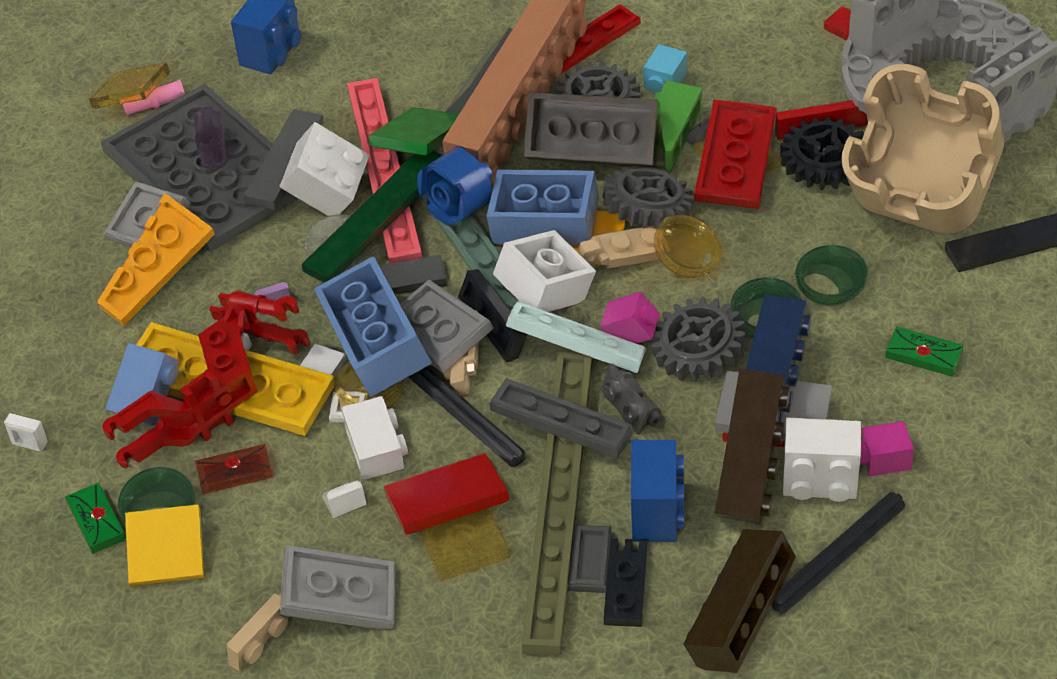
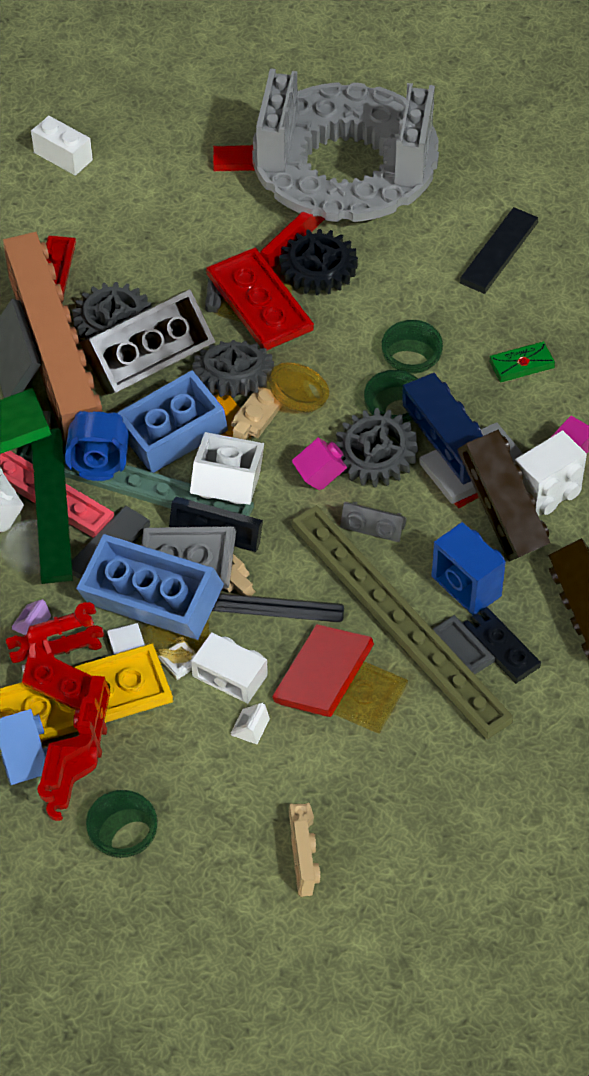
camera: 45 degrees left, 5 degrees up
green tile [65,482,126,554] -> none
yellow tile [125,505,204,586] -> none
clear red tile [195,444,273,494] -> none
light grey tile [280,545,396,630] -> none
dark grey tile [489,378,633,459] -> none
light aqua tile [506,301,647,373] -> none
medium azure brick [643,44,687,93] -> none
bright green slope [653,80,702,172] -> none
tan piece [842,64,1005,234] -> none

